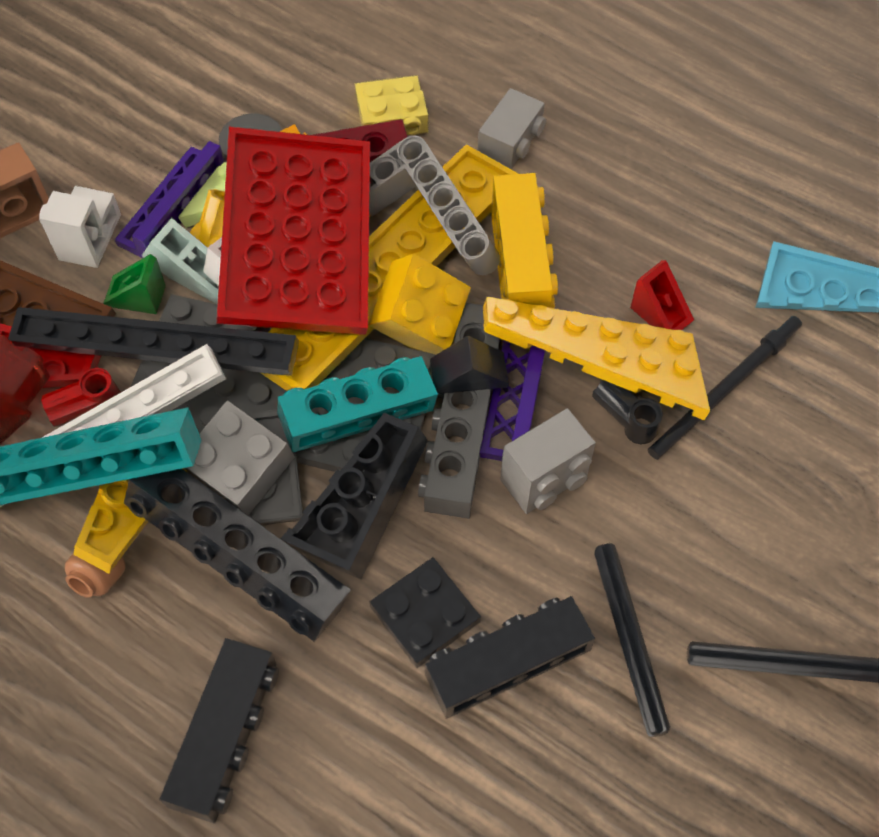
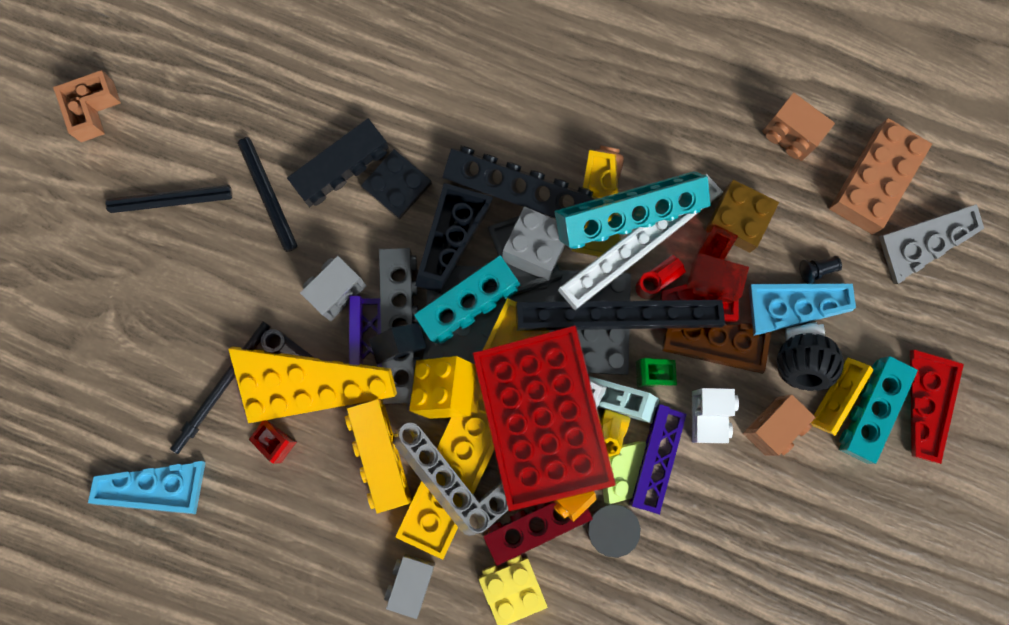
camera: 165 degrees right, 20 degrees up
black brick [159,638,279,824] -> none

